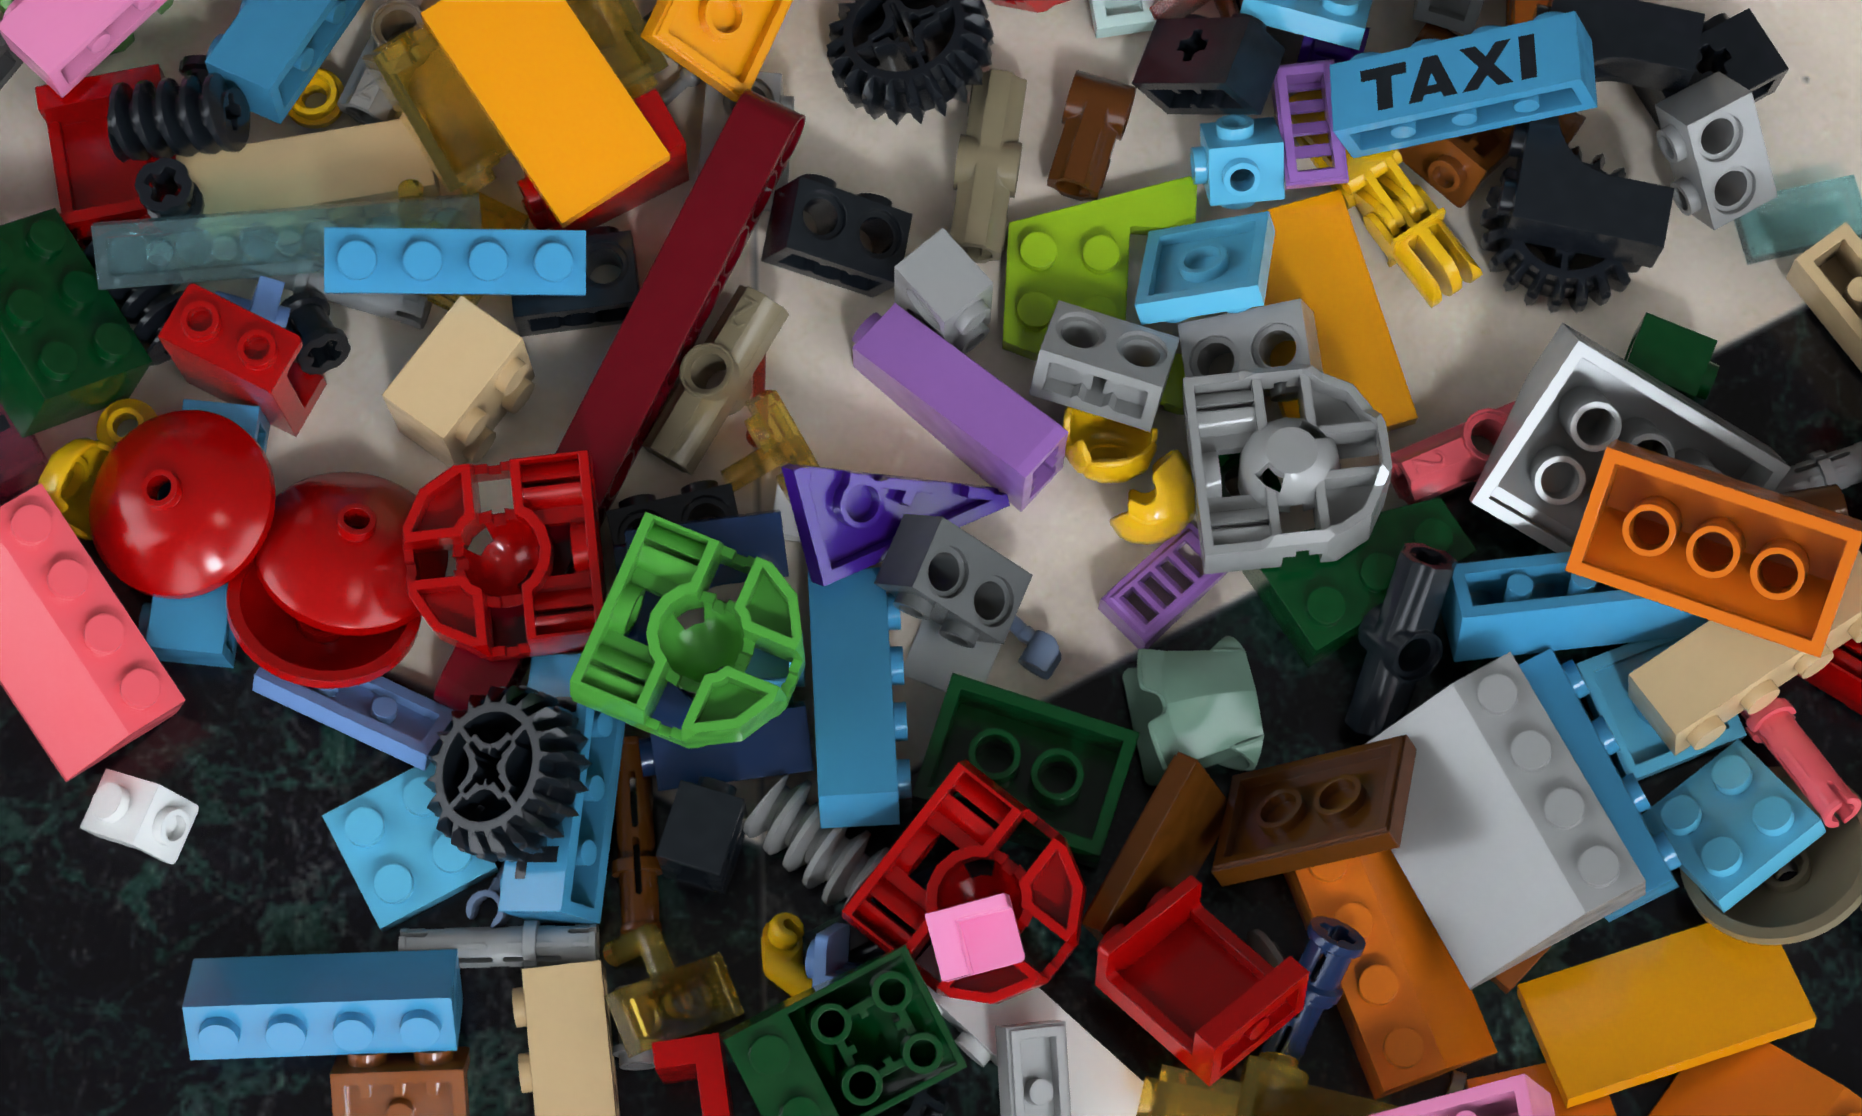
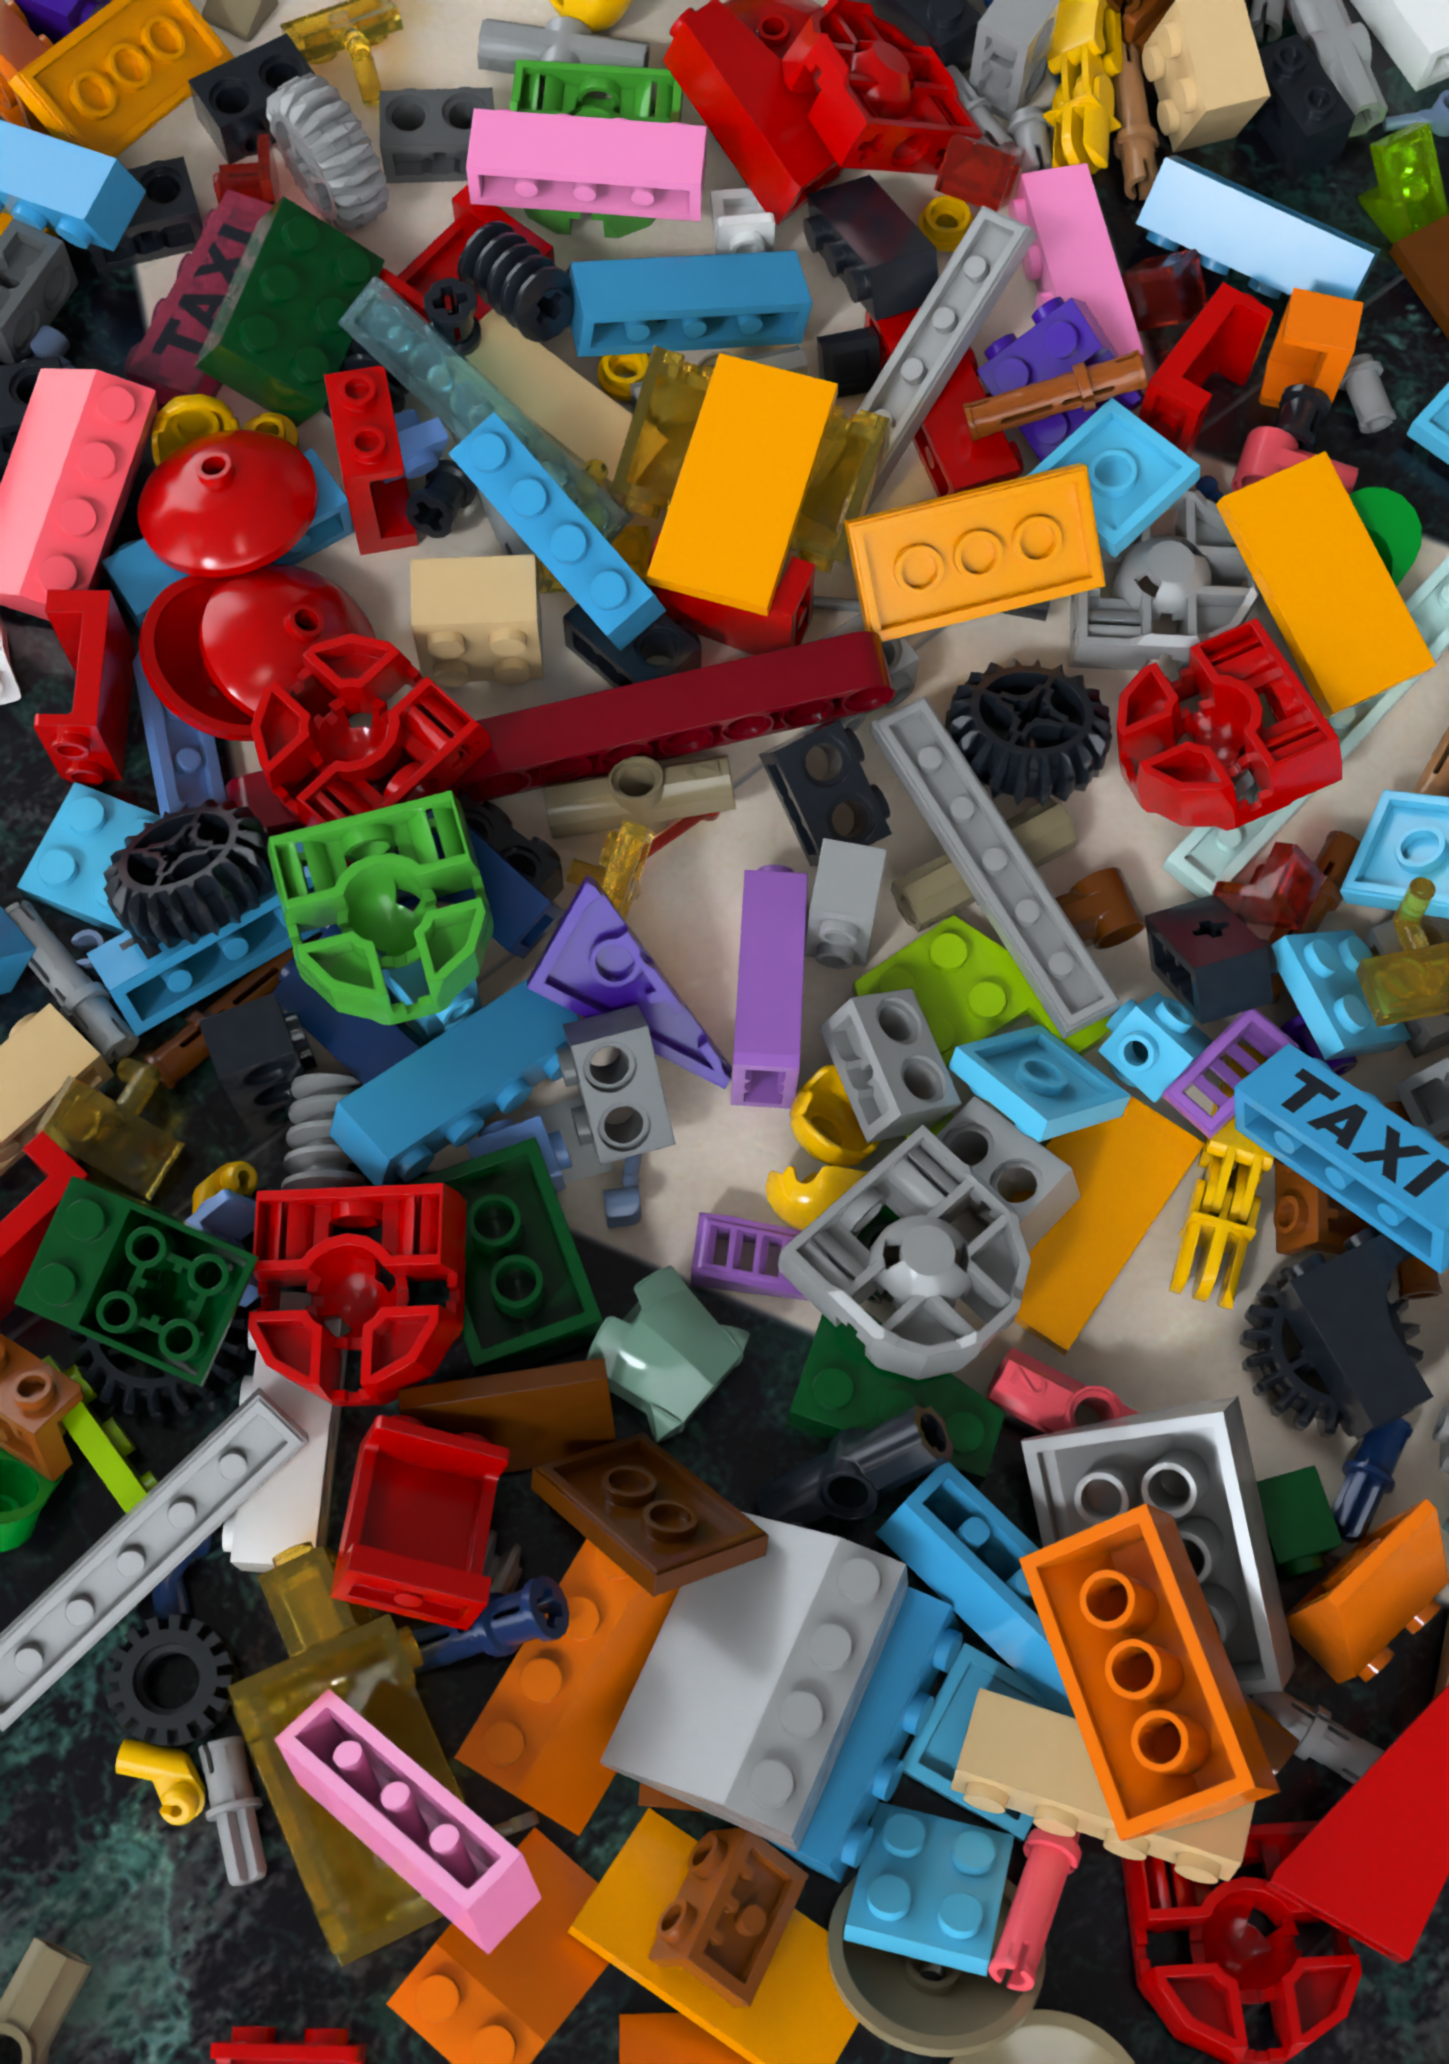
camera: 50 degrees right, 5 degrees down
bright pink panel [925,893,1025,982] -> none
none -> red panel [34,589,136,786]
none -> medium blue bracket [466,1115,573,1192]
none -> dark orange bracket [648,1827,809,2007]
none -> light grey tile [870,696,1122,1039]
none -> orange slope [1285,1498,1449,1684]
none -> dark blue axle [1331,1418,1413,1544]

